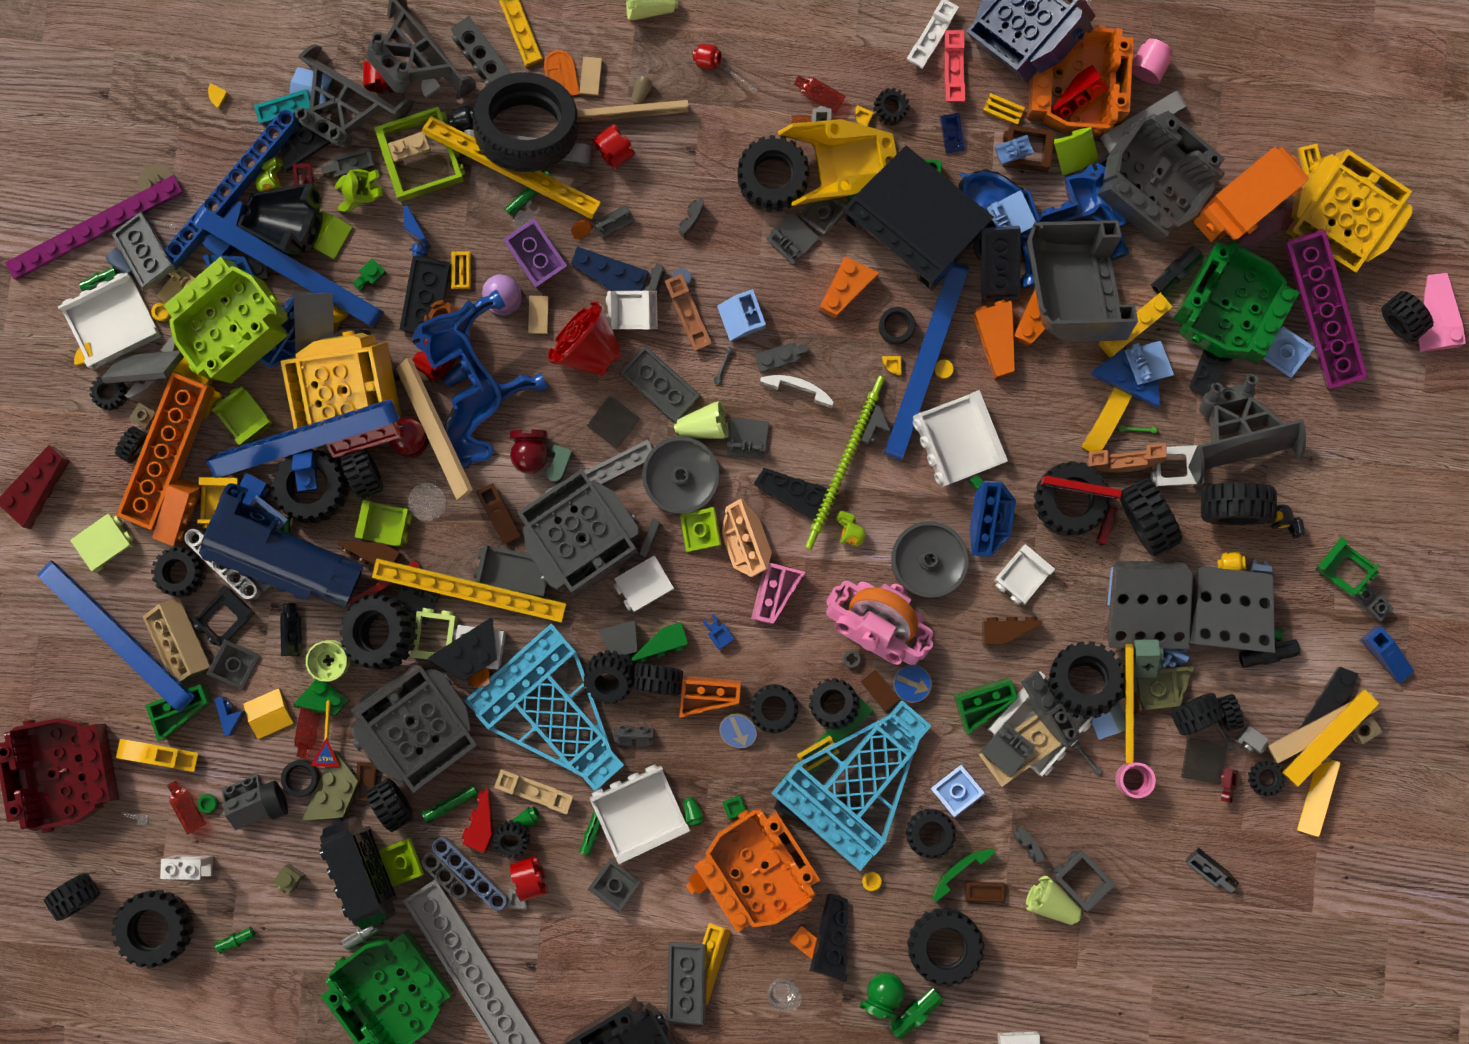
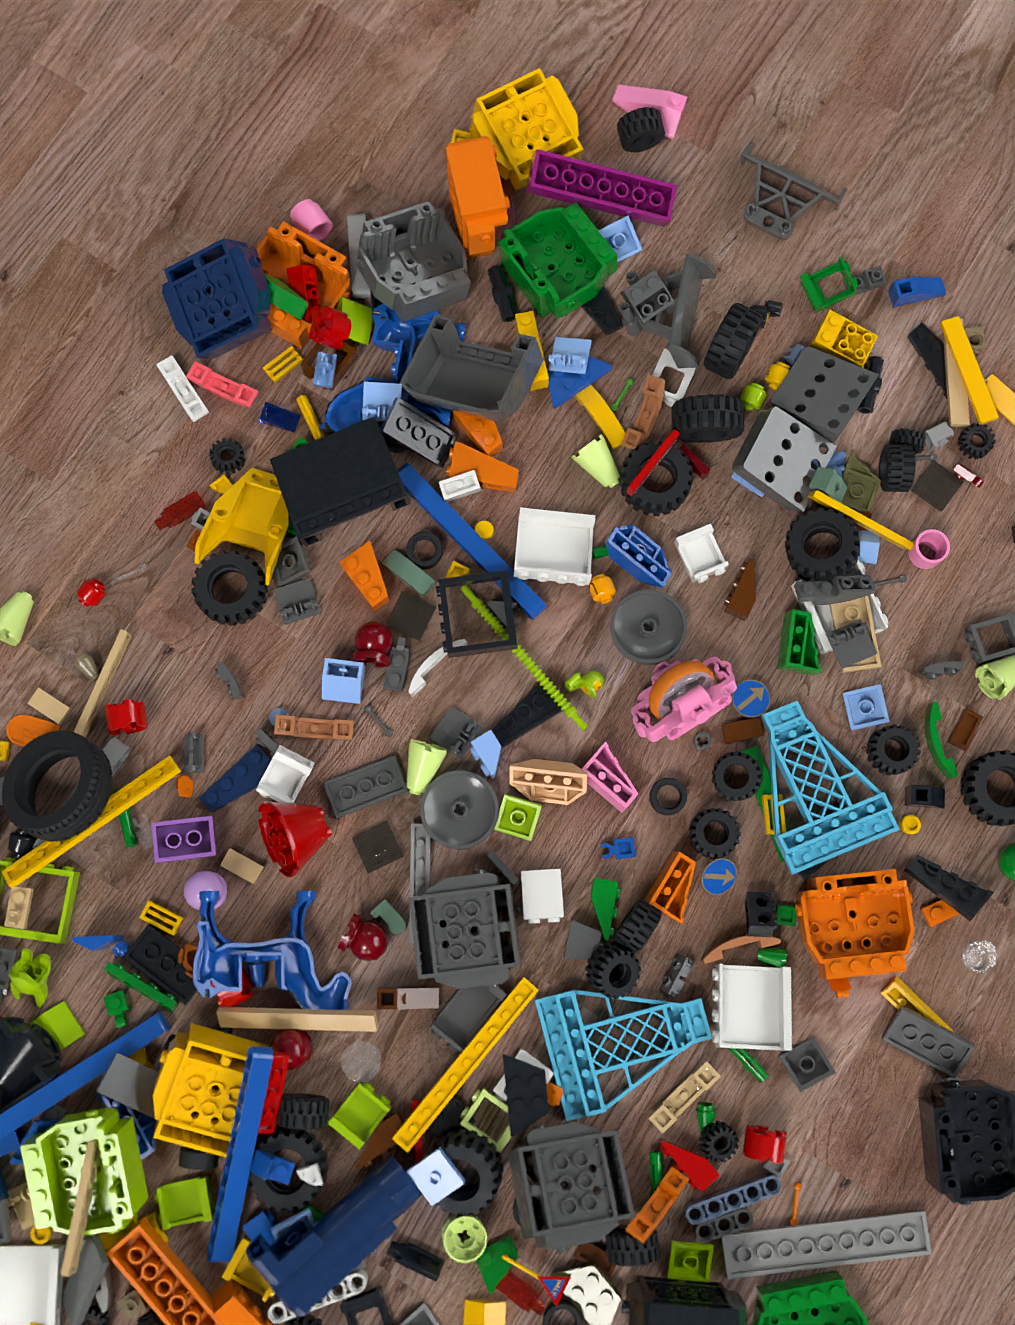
camera: 65 degrees left, 5 degrees down
none -> tan tile [61,1139,101,1277]
none -> green plate [104,962,178,1013]
none -> black tyre [178,1146,219,1170]
none -> green slope [264,274,309,320]
none -> yellow axle [296,395,325,440]
none -> white tile [296,1163,323,1186]
none -> red brick [309,306,351,350]
none -> dark red tile [352,621,393,668]
none -> sand green slope [382,549,436,598]
none -> clear smoke tile [385,591,436,641]
none -> plate [406,1147,465,1206]
none -> black window [436,570,518,658]
none -> white panel [439,470,482,502]
none -> light blue slope [470,730,501,779]
none -> yellowish green cone [572,434,620,488]
none -> light orange head [588,574,616,604]
none -> dark grey slope [620,270,675,324]
none -> orange slope [626,1167,689,1243]
none -> black tyre [649,778,687,816]
none -> nougat slope [701,935,781,964]
none -> lime head [739,383,767,412]
none -> dark grey piece [741,142,848,241]
none -> black brick [744,891,777,937]
none -> orange hinge [789,1182,802,1225]
none -> yellow slope [808,310,878,368]
none -> black slope [905,785,945,809]

